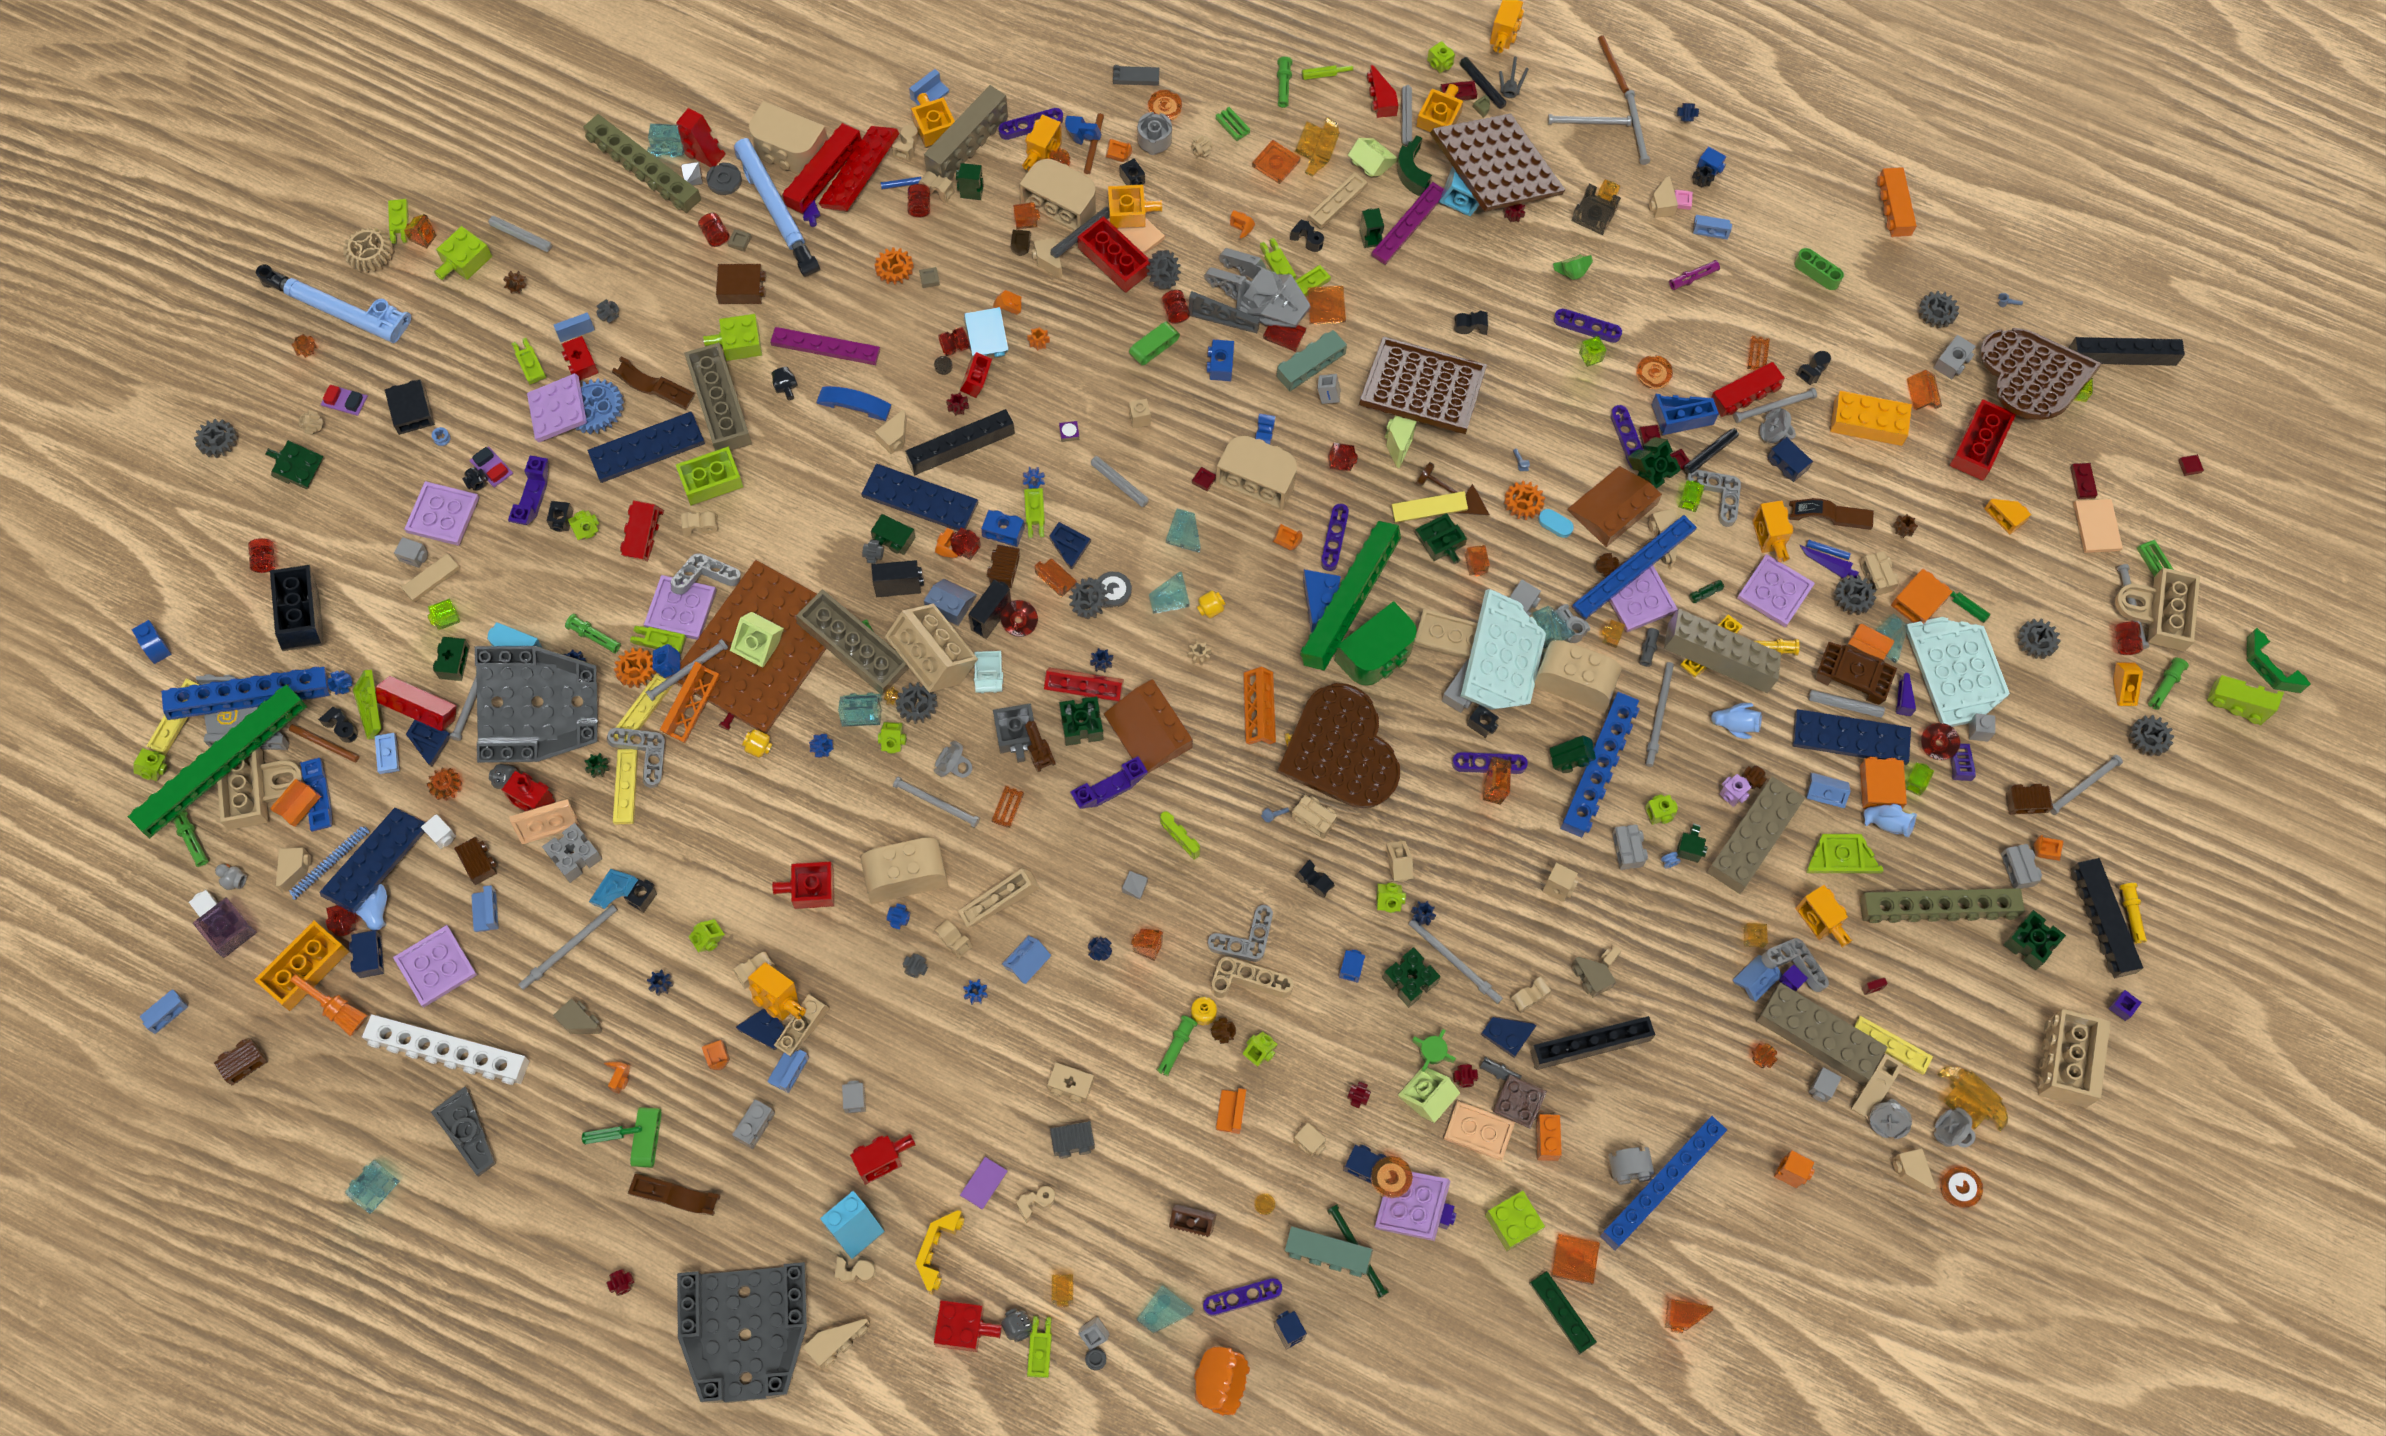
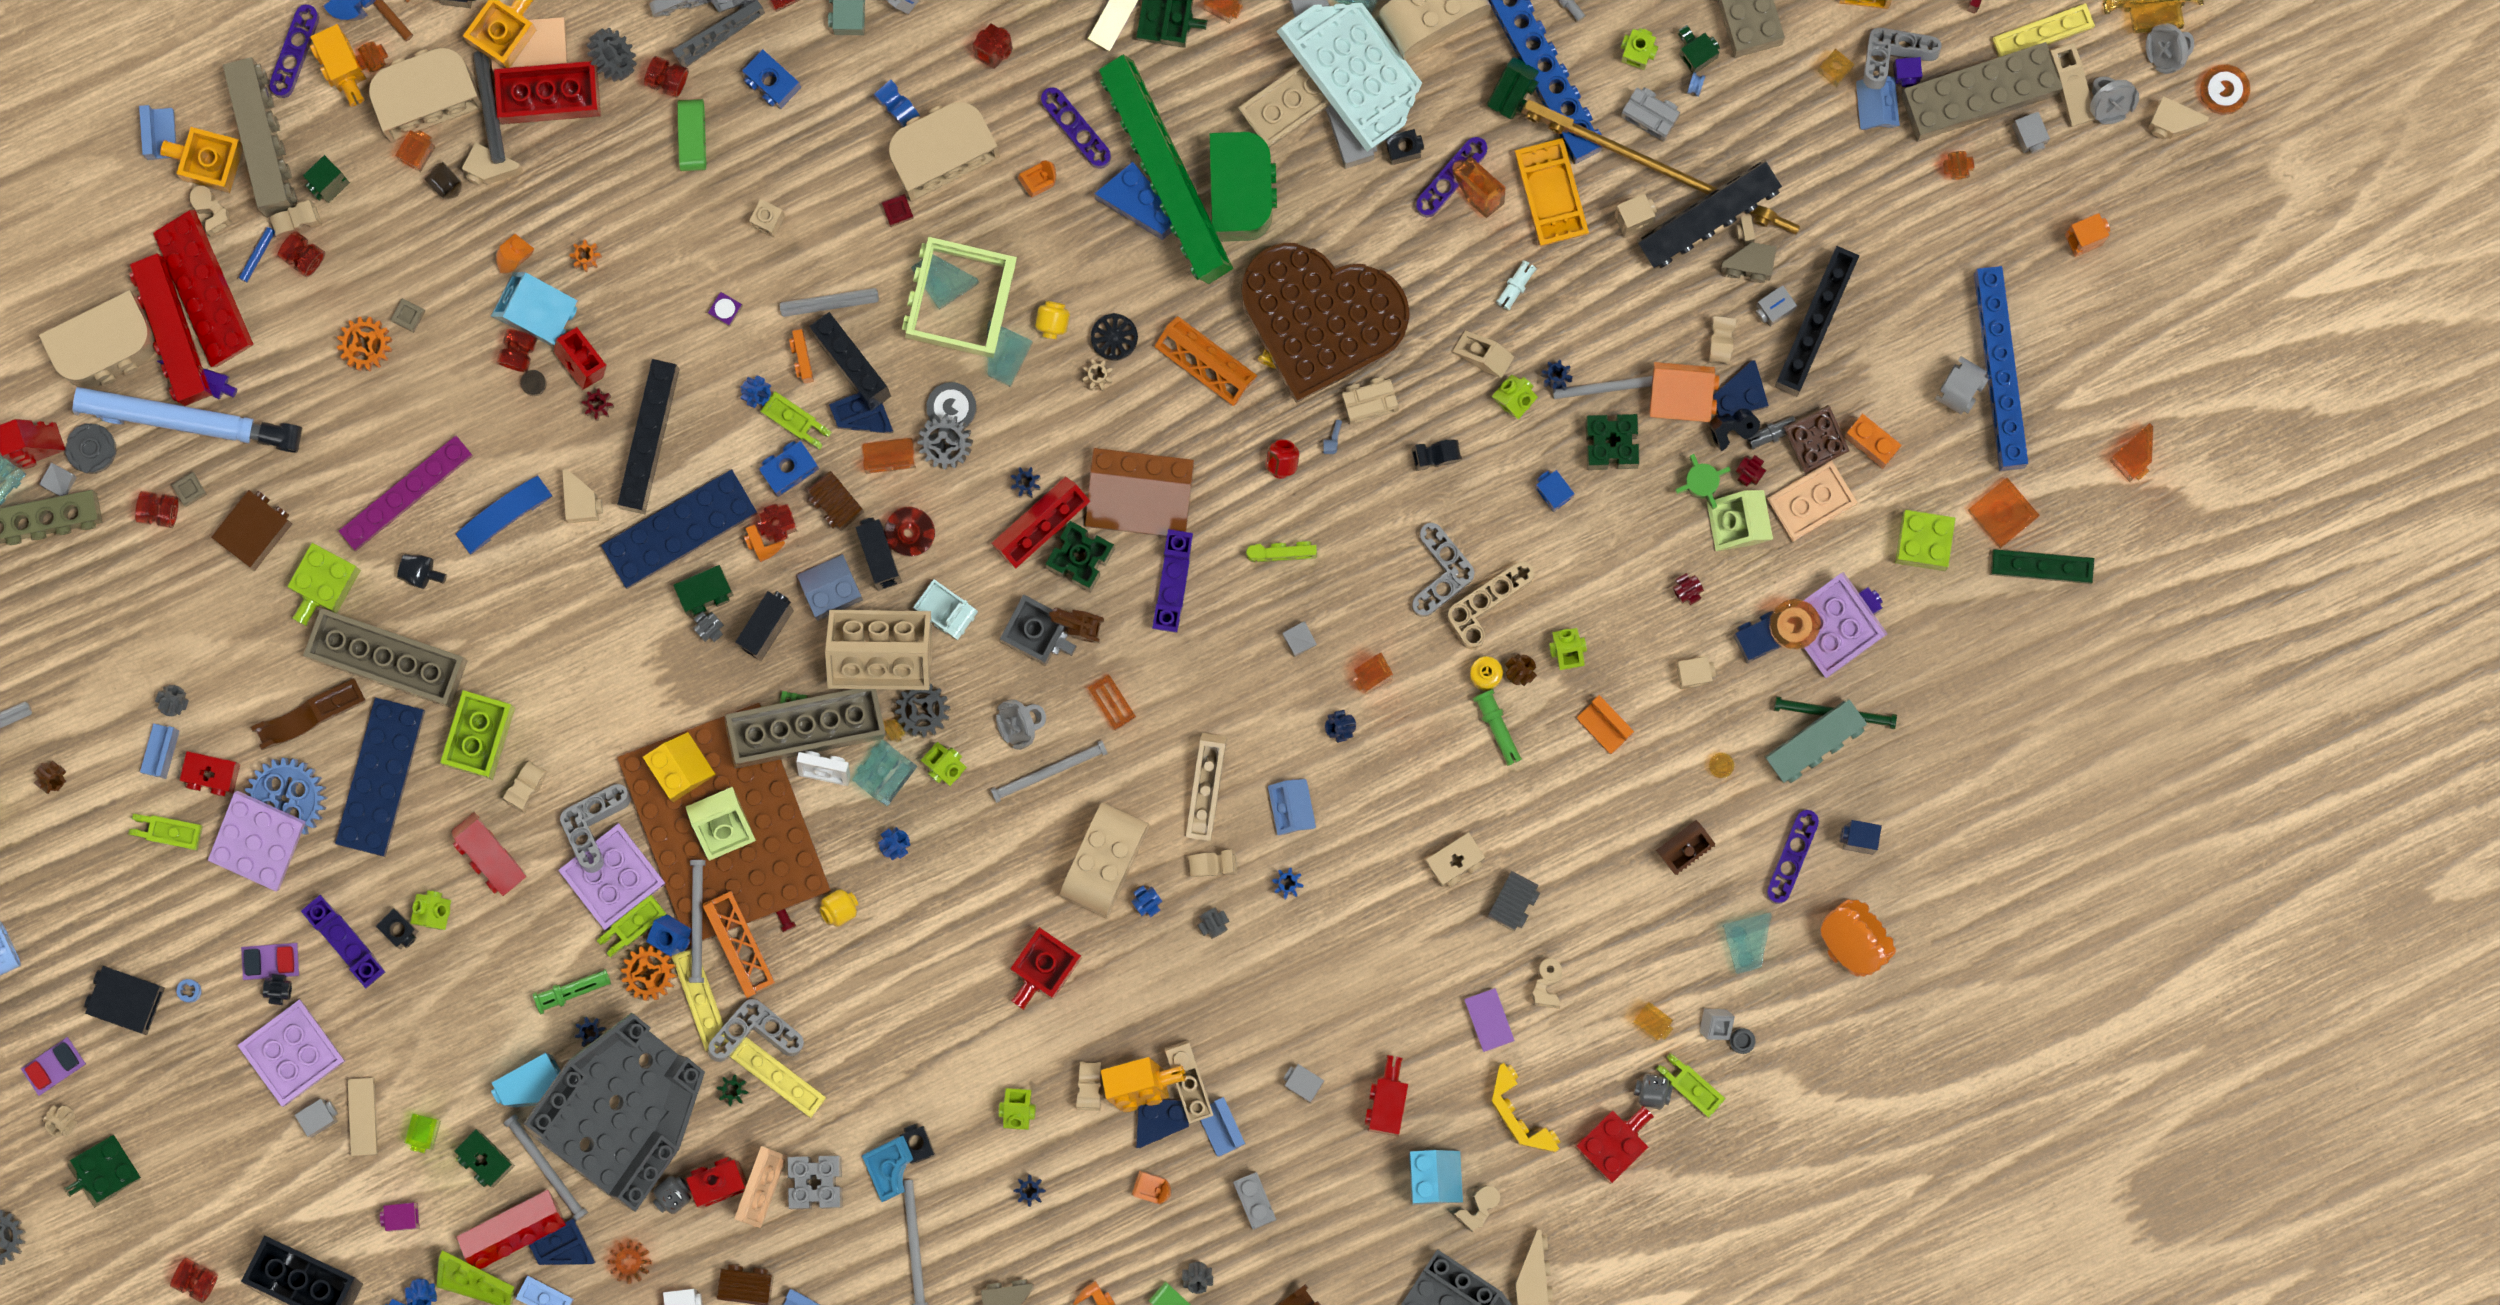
camera: 45 degrees left, 15 degrees up
none -> magenta brick [380,1203,420,1232]
none -> yellow slope [643,732,716,802]
none -> orange plate [789,329,814,384]
none -> white plate [796,751,850,786]
none -> black brick [809,312,891,411]
none -> yellowish green window [902,237,1017,358]
none -> black wheel [1091,313,1138,361]
none -> dark grey gear [1182,1262,1213,1294]
none -> red head [1265,439,1300,479]
none -> light aqua pin [1496,260,1536,311]
none -> light orange slope [1515,138,1589,247]
none -> pearl gold bar [1521,99,1800,235]
none -> black brick [1637,159,1782,268]
none -> orange brick [1649,362,1719,422]
none -> black leg [1708,409,1760,451]
none -> light grey brick [1756,285,1797,327]

